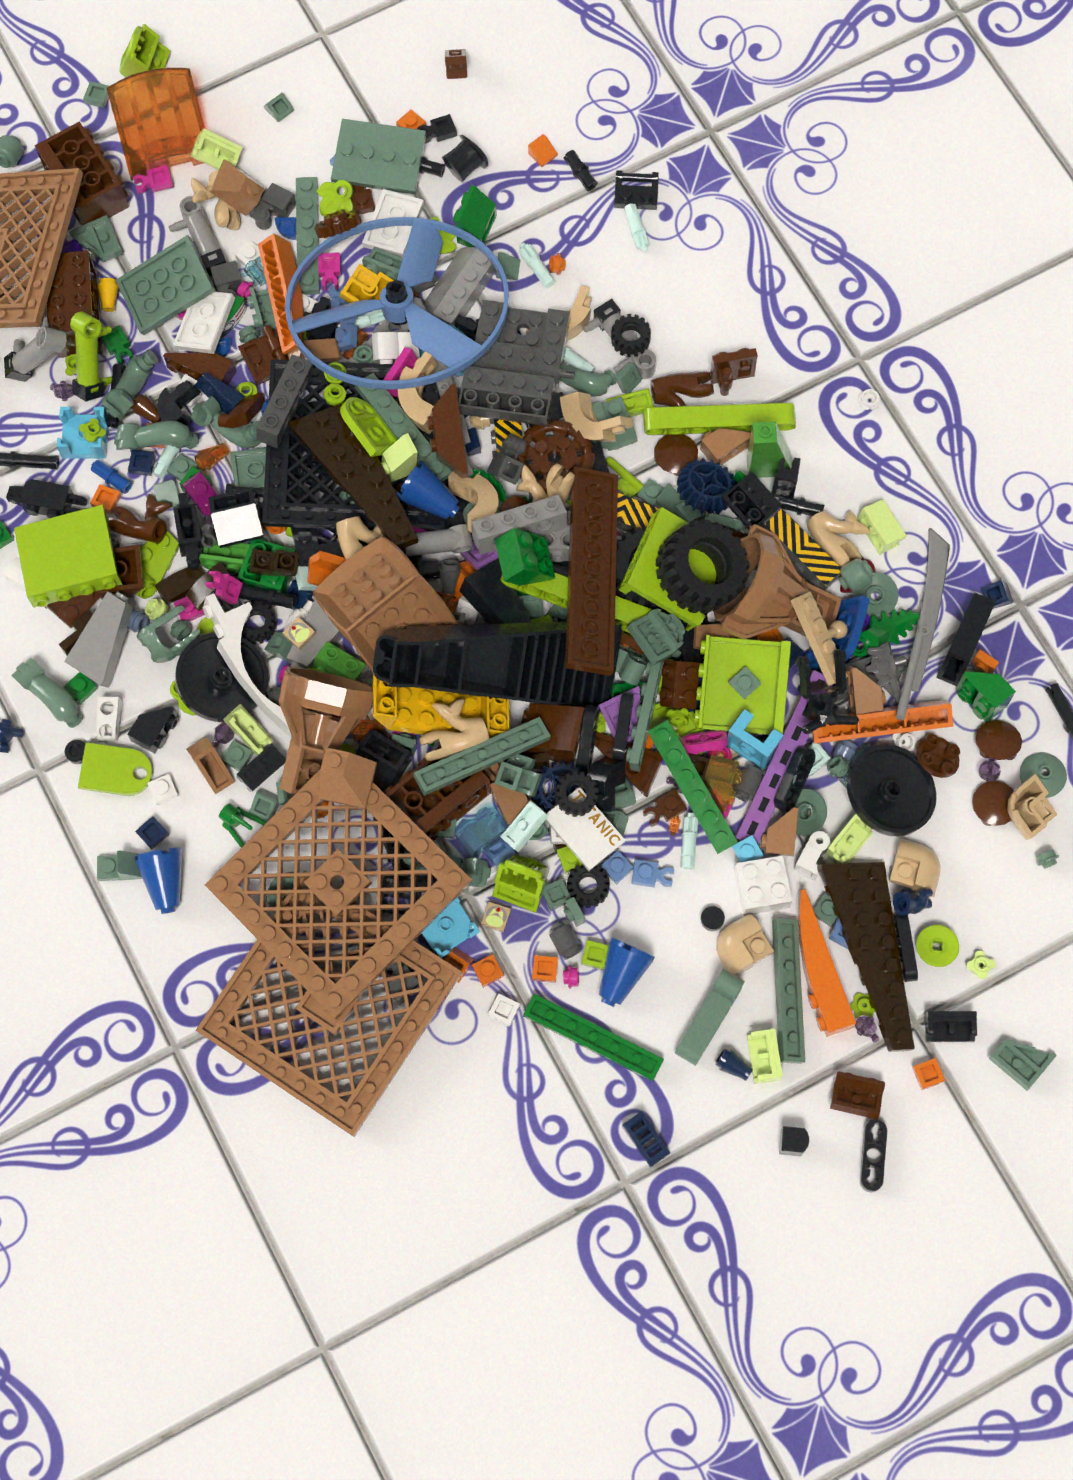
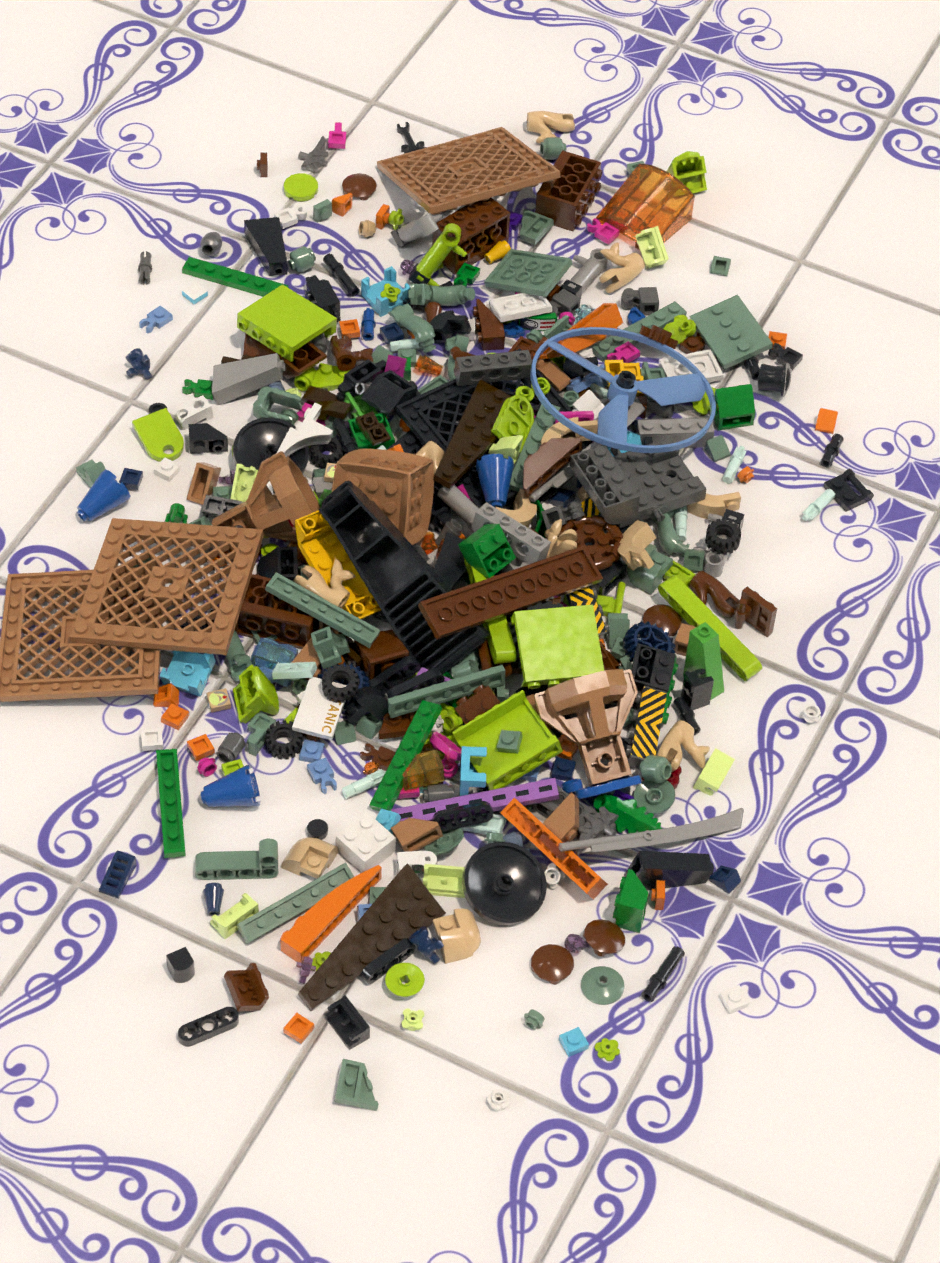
camera: 50 degrees right, 20 degrees down
sand green piece [11,658,82,728] -> none
dark blue slope [195,372,245,414] -> none
dark pink plate [205,571,243,604] -> none
medium nougat slope [210,159,264,216] -> none
medium nougat slope [319,748,377,809] -> none
reddish brown slope [445,49,467,79] -> none
sand green slope [627,609,685,666] -> none
black tyre [656,519,749,614] -> none
tan plate [790,591,849,686] -> none
black piece [797,649,859,734] -> none
reddish brown dish [917,734,960,778] -> none
tan brick [1007,774,1058,840] -> none

